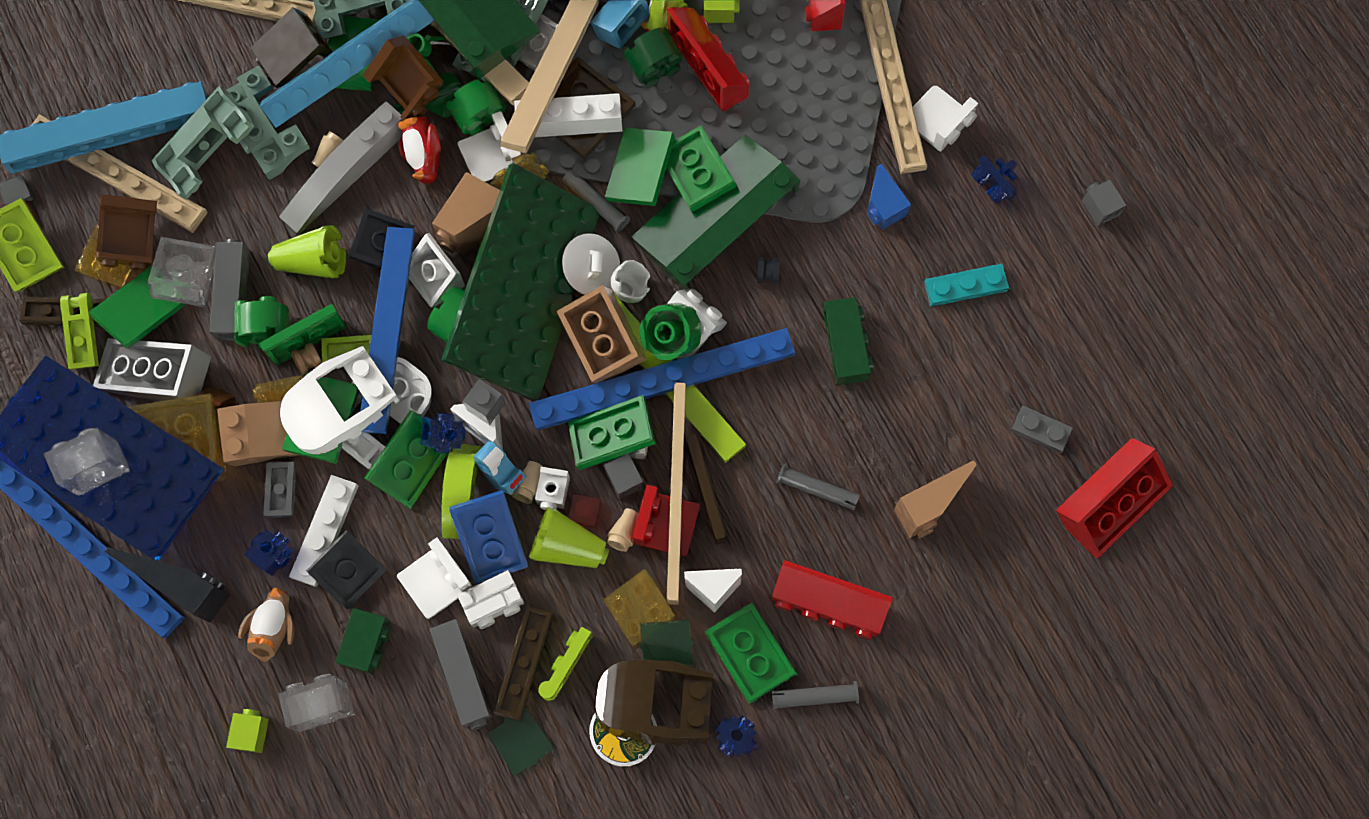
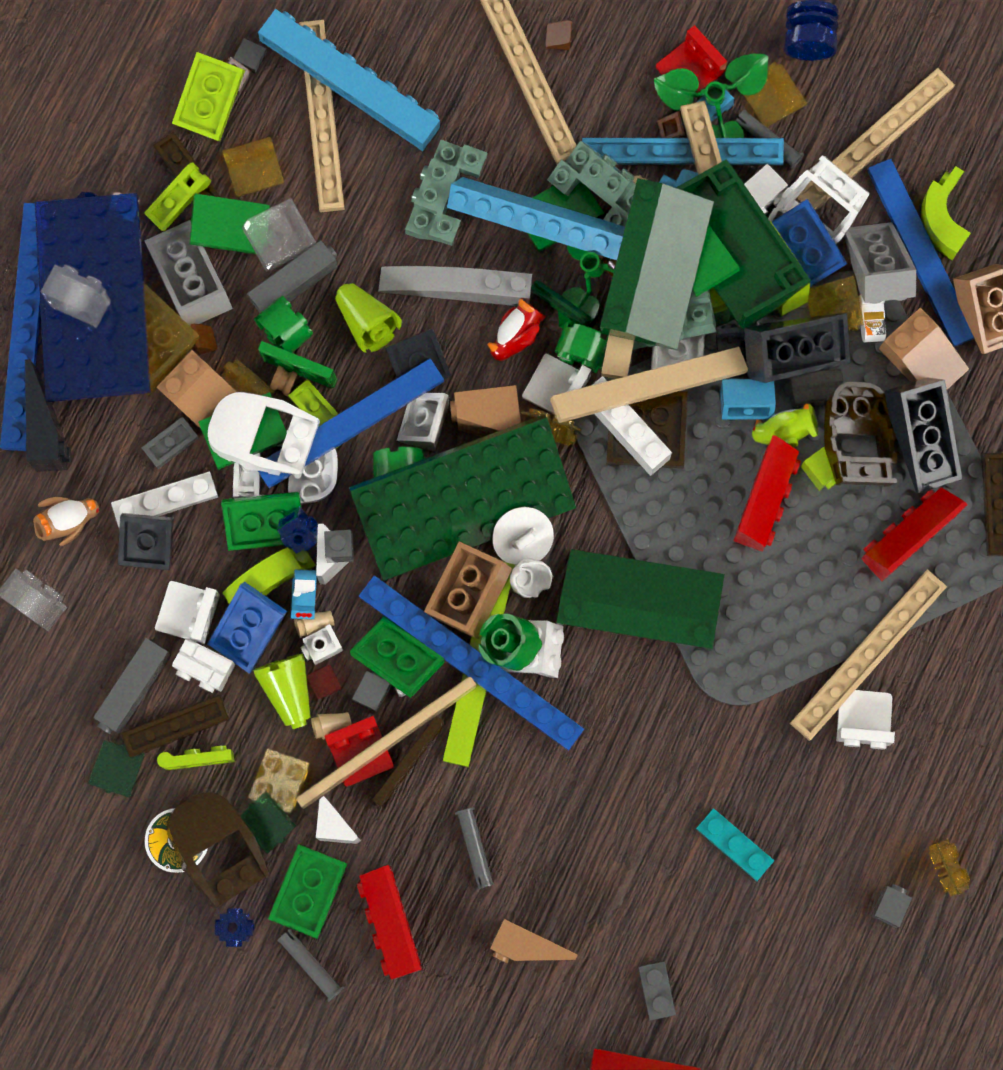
camera: 50 degrees right, 5 degrees up
reddish brown panel [95,194,157,271] -> none
sand green bracket [152,86,254,200] -> none
clear blue brick [244,529,294,576] -> none
panel [250,7,333,88] -> none
tan cone [311,131,344,168] -> none
dark green brick [335,608,392,675] -> none
reddish brown panel [363,35,444,121] -> none
dark grey pin [562,170,631,233] -> none
tile [605,128,675,206] -> none
dark green brick [624,28,683,88] -> none
green tile [666,125,737,212] -> none
black wheel [757,257,780,284] -> none
dark green brick [823,297,874,385] -> none
blue slope [867,164,911,230] -> none
clear blue hips [971,155,1018,204] -> none
none -> clear yellow hinge [928,839,970,896]

